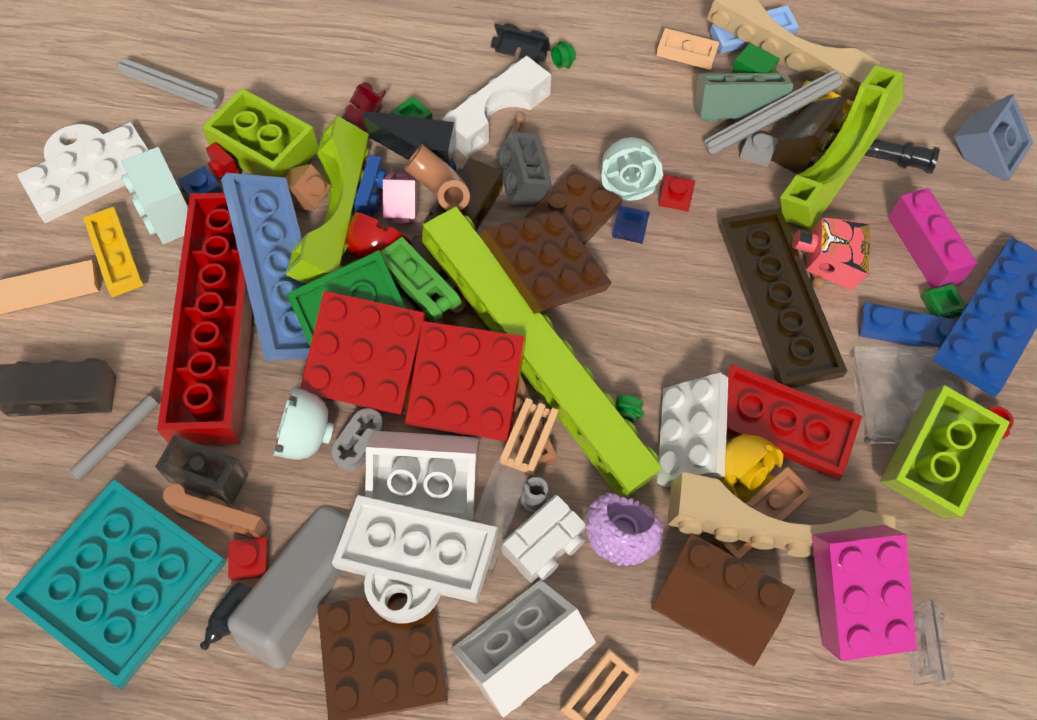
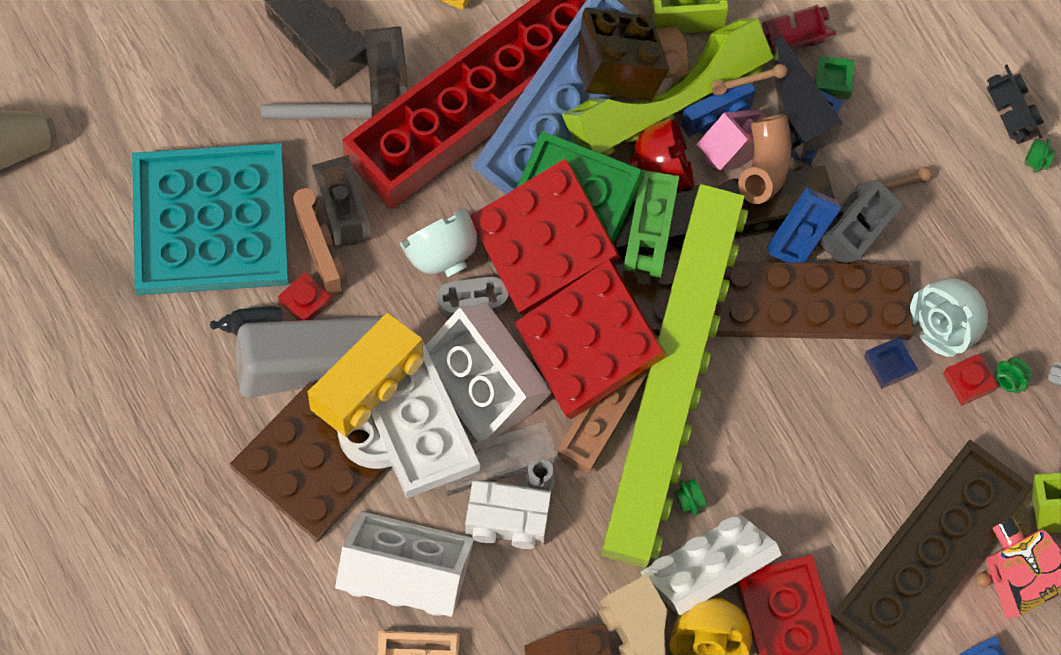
camera: 50 degrees right, 5 degrees up
white arch [442,56,551,158] -> none
reddish brown plate [480,210,612,314] -> none
light nougat tile [500,398,559,475] -> none
lavender hair [586,493,664,566] -> none
none -> yellow brick [308,313,424,437]
none -> clear smoke brick [364,26,408,106]
none -> dark brown slope [577,7,670,101]
none -> medium nougat hinge [712,64,788,95]
none -> blue plate [766,187,841,263]
none -> green plate [996,357,1032,393]

